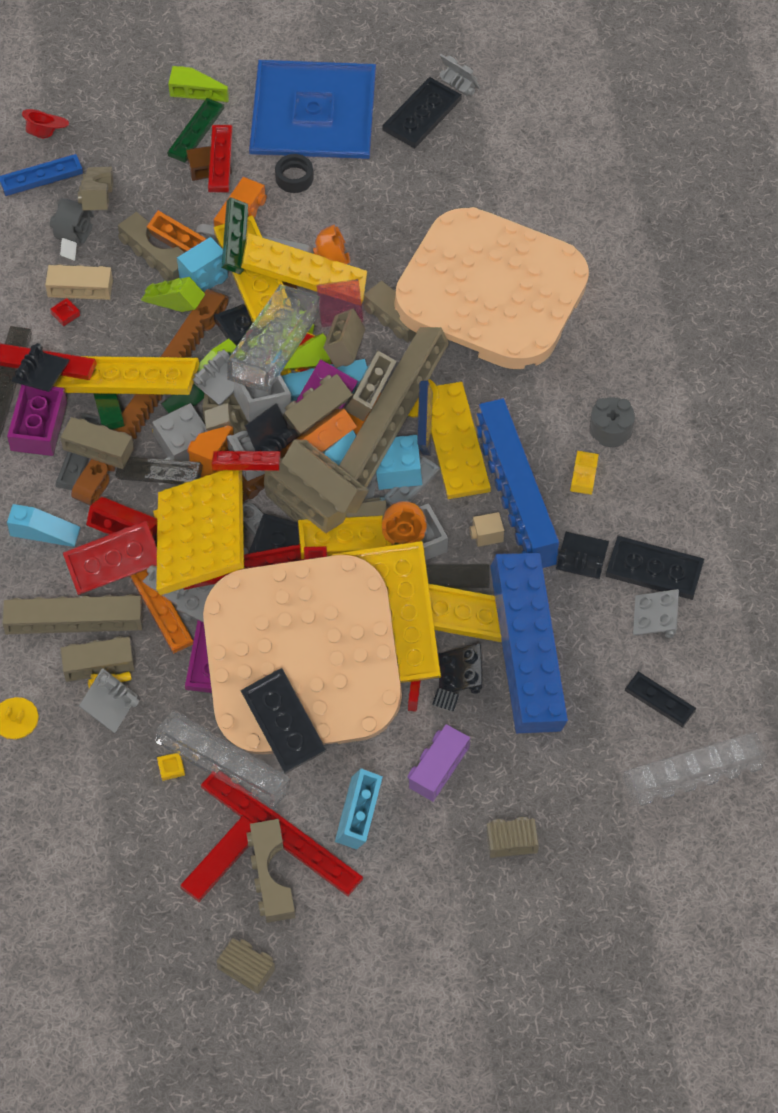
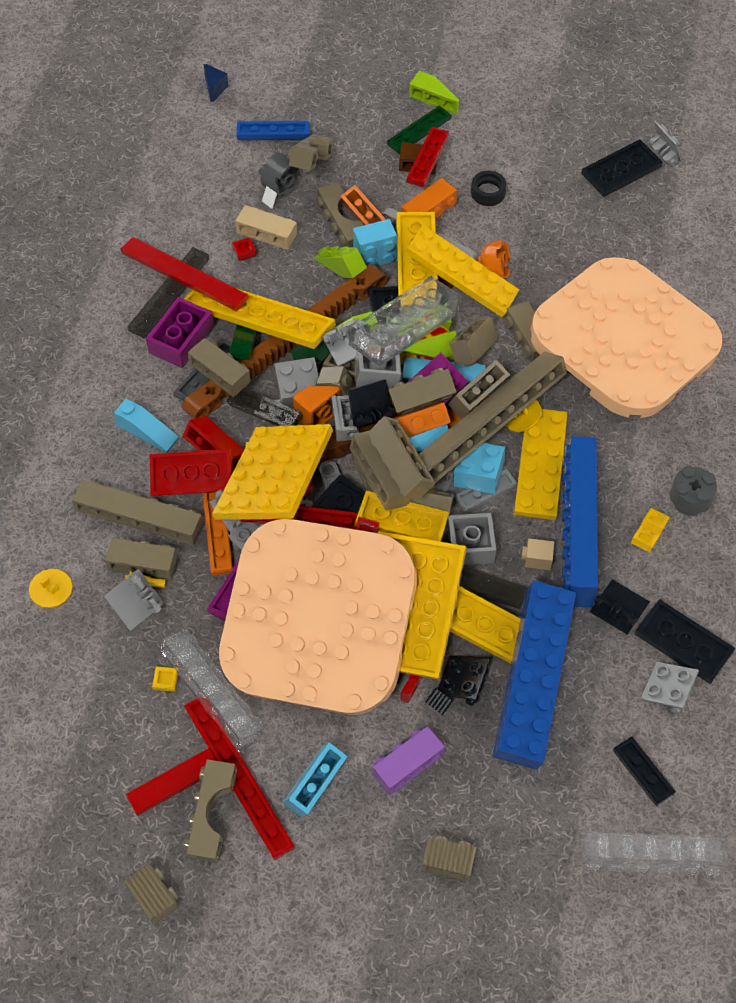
camera: 20 degrees right, 0 degrees up
black hinge [11,343,70,392] -> none
red piece [22,109,69,139] -> none
red tile [212,451,280,471] -> none
dark green tile [221,197,248,274] -> none
black plate [240,668,327,774] -> none
blue tile [249,60,376,159] -> none
clear pink tile [316,279,363,327] -> none
orange cylinder [382,501,427,545] -> none
dark blue tile [417,381,433,456] -> none

